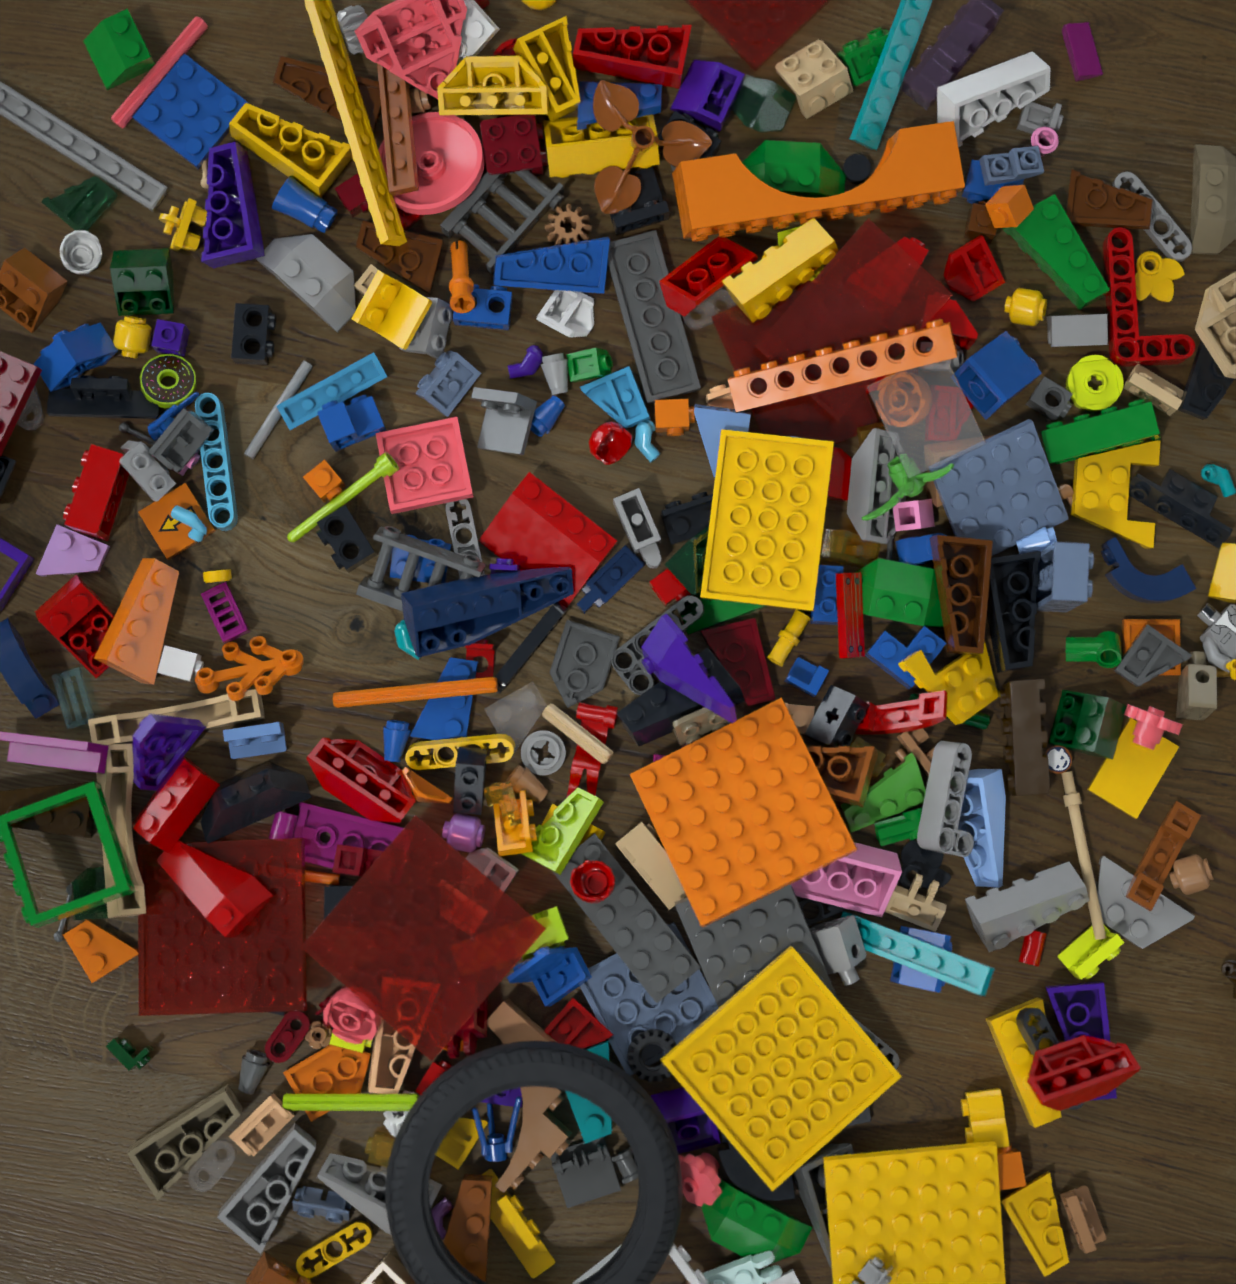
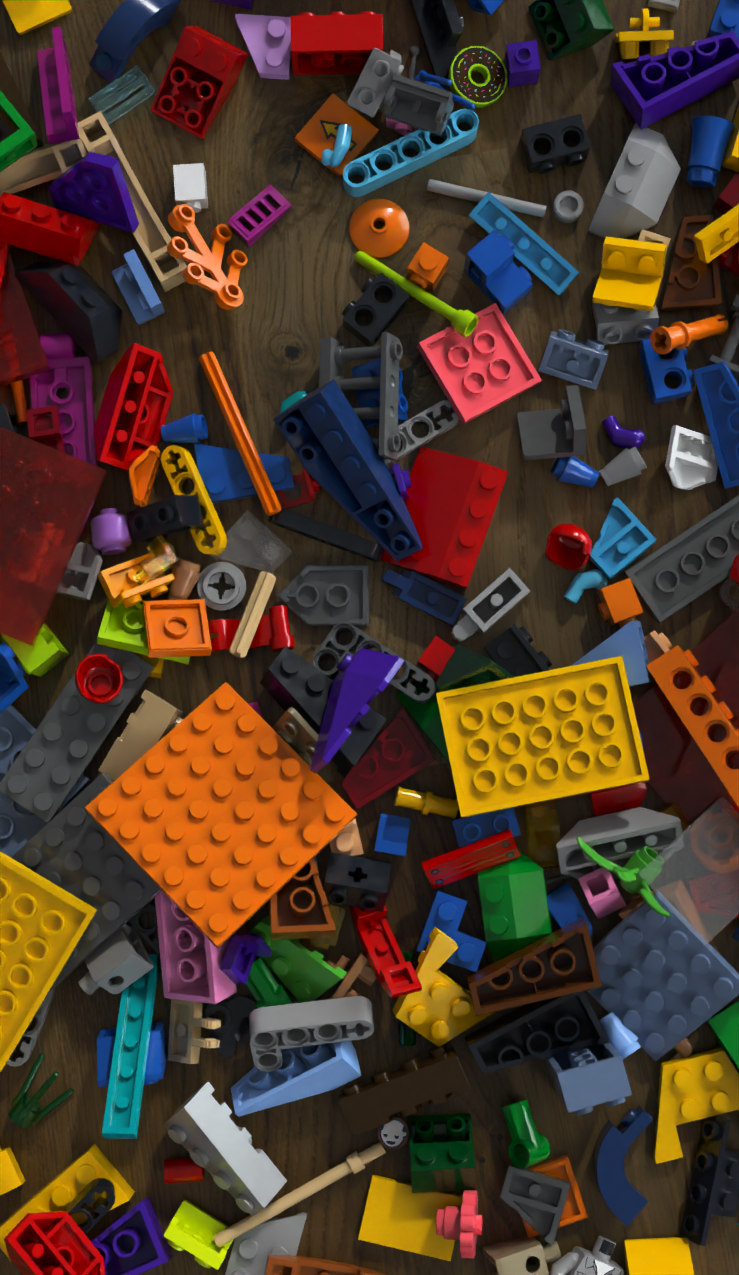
camera: 75 degrees right, 0 degrees up
orange wedge [94,558,179,685] -> none
yellow head [113,316,152,358] -> none
yellow tile [203,569,232,583] -> none
green bracket [566,348,613,382] -> none
none -> dark green plant [8,1053,74,1129]
none -> orange tile [142,599,212,658]
none -> dark purple bracket [220,933,272,984]
none -> orange dish [349,199,409,258]
none -> light grey tile [553,190,584,223]

